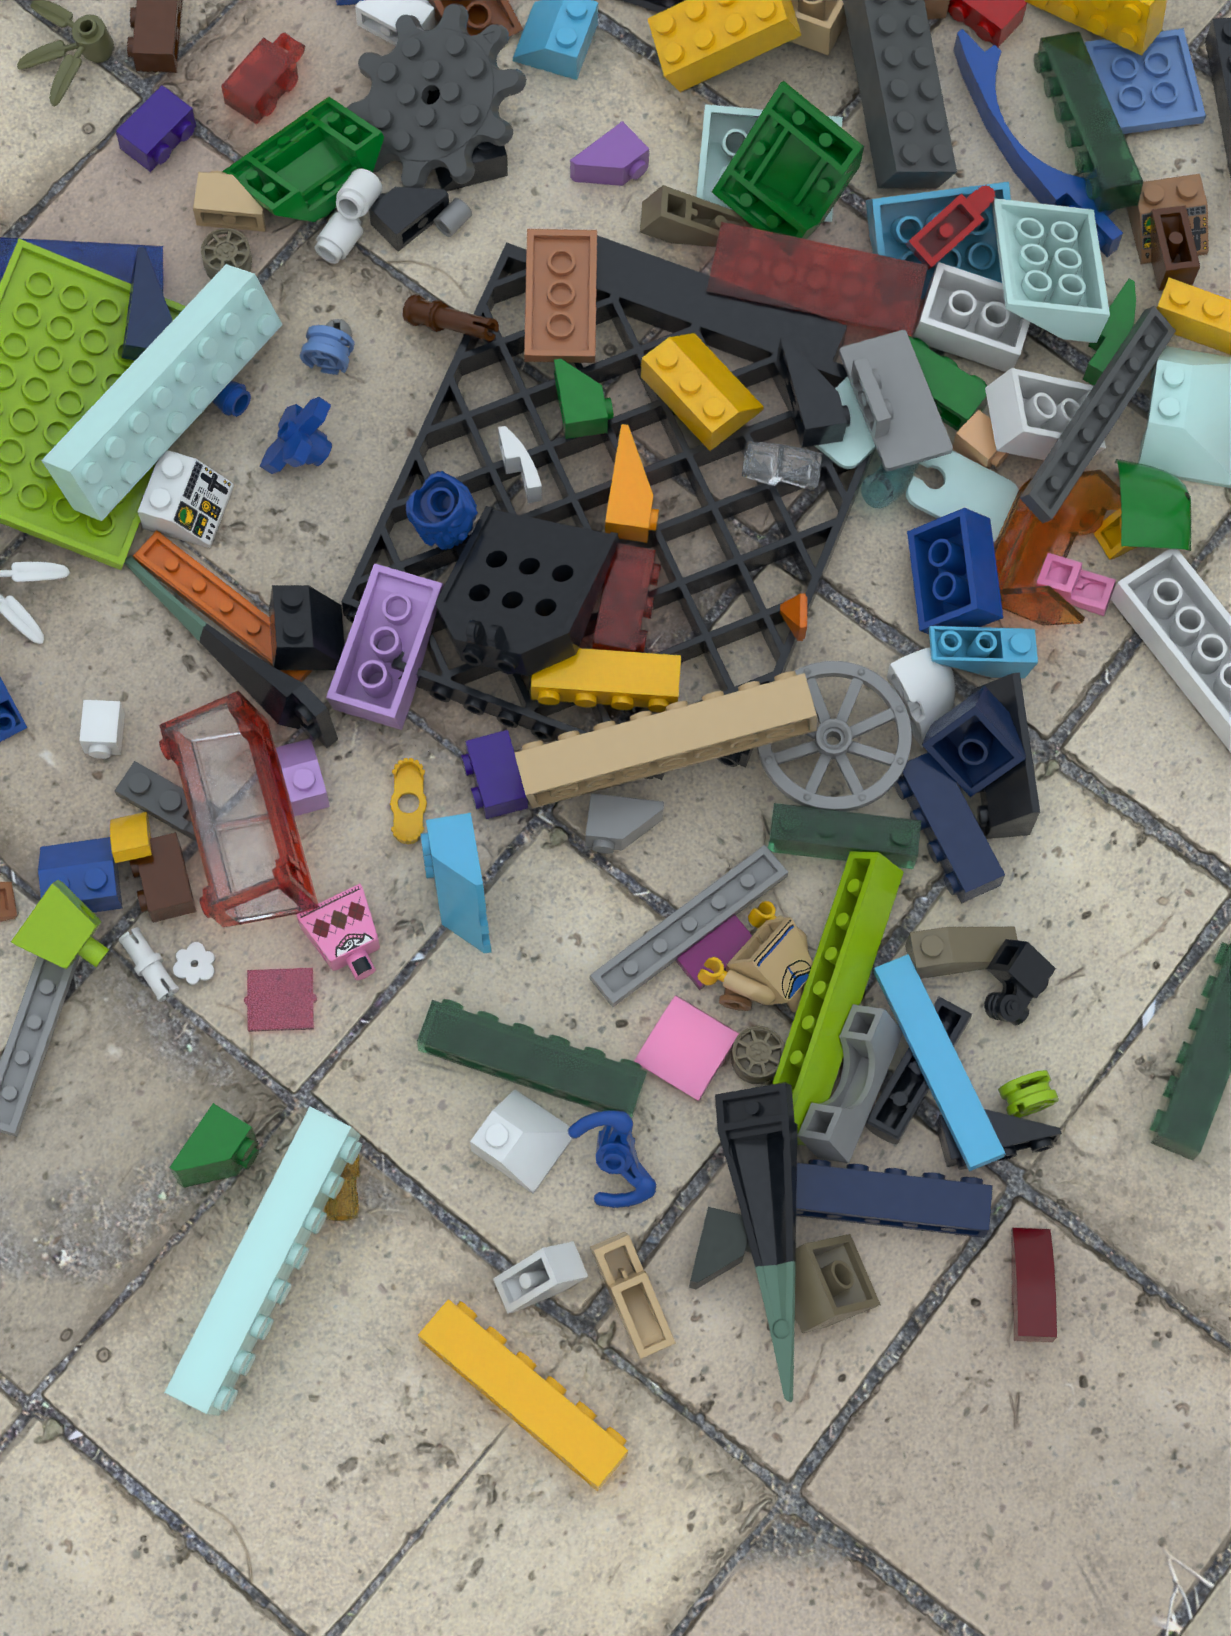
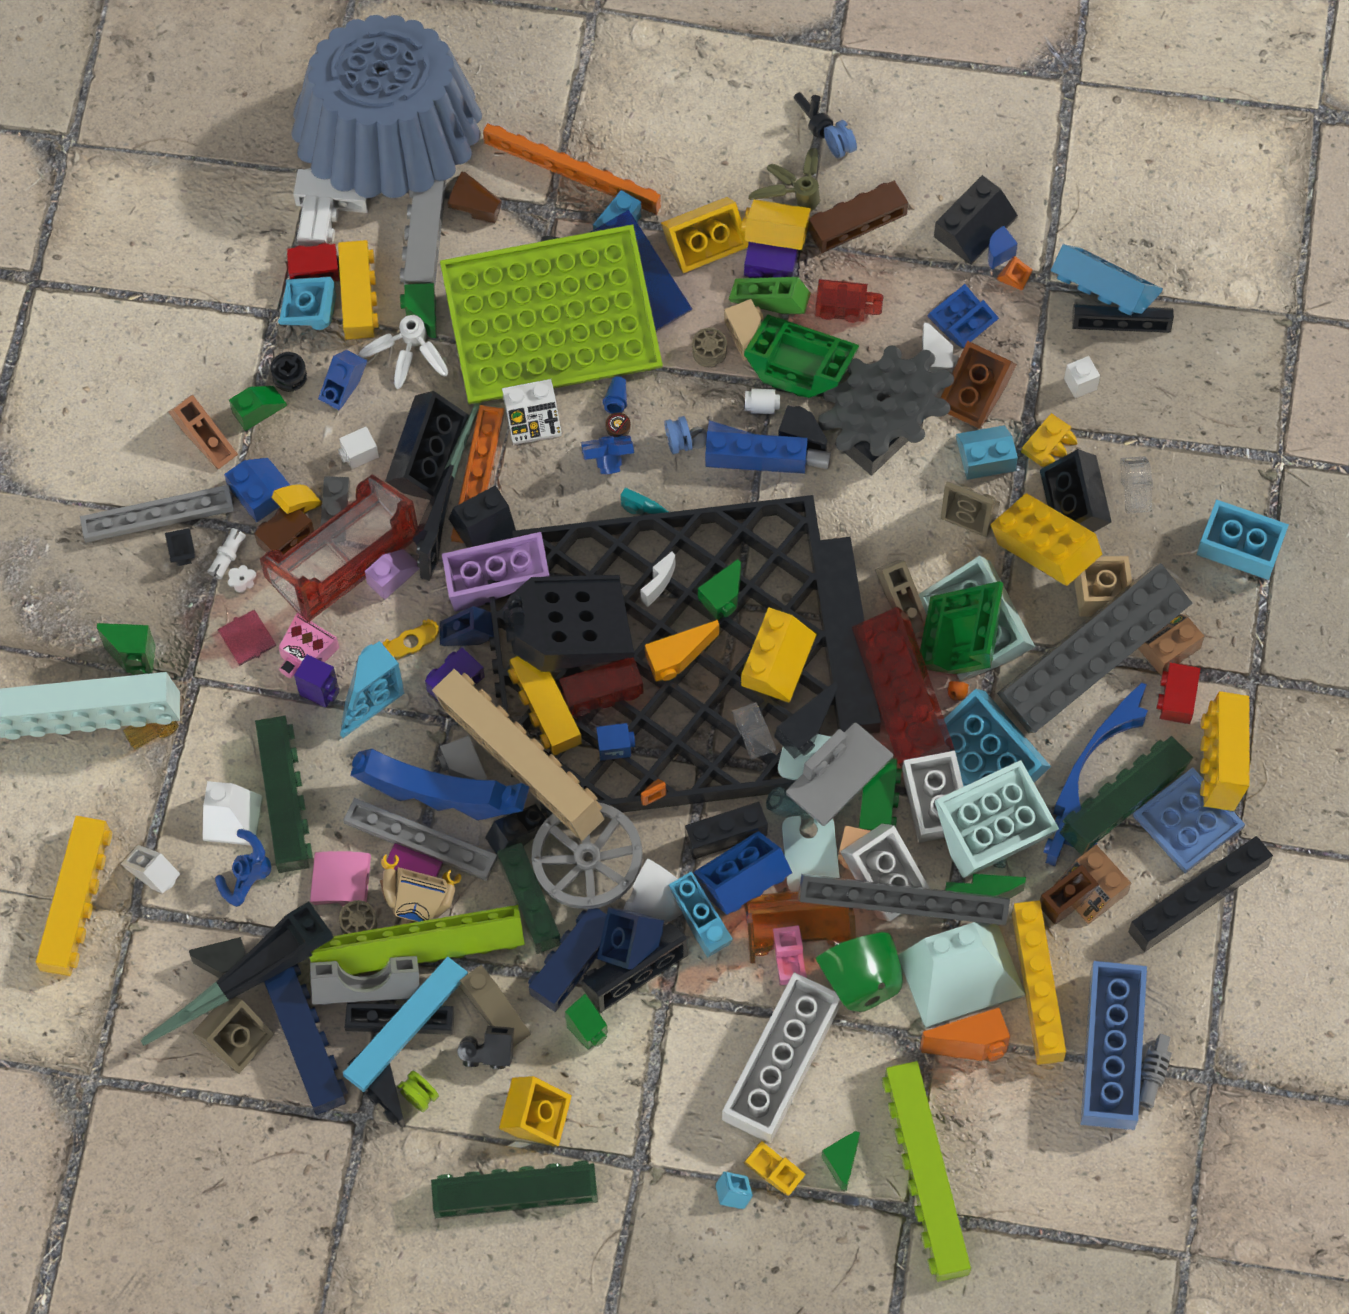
camera: 65 degrees right, 5 degrees down
lime torso [11,879,110,969] -> none
light aqua brick [42,264,283,521] -> none
dark blue slope [122,246,172,360] -> none
white brick [336,169,382,219] -> none
reddish brown pin [403,294,499,341] -> none
blue hair [406,471,478,550] -> none
nougat plate [524,229,597,363] -> none
medium lavender slope [570,121,649,186] -> none
tan slope [590,1232,676,1359] -> none
red hinge [905,185,996,270] -> none
dark red slope [1011,1228,1057,1342] -> none
none -> black bracket [165,528,196,567]
none -> dark purple brick [294,654,340,708]
none -> blue arch [350,749,530,821]
none -> black slope [385,391,469,500]
none -> dark blue slope [440,606,494,646]
none -> black slope [485,804,547,858]
none -> yellow slope [499,1076,572,1147]
none -> green slope [565,994,608,1050]
none -> blue brick [596,723,636,761]
none -> tile [606,412,631,438]
none -> teal plate [620,487,668,515]
none -> yellow slope [661,197,749,273]
none -> black brick [685,801,768,860]
none -> blue wedge [705,420,807,474]
none -> bright green slope [729,277,811,314]
none -> yellow brick [741,199,811,250]
none -> dark tan slope [940,481,1000,537]
none -> orange hinge [947,681,969,701]

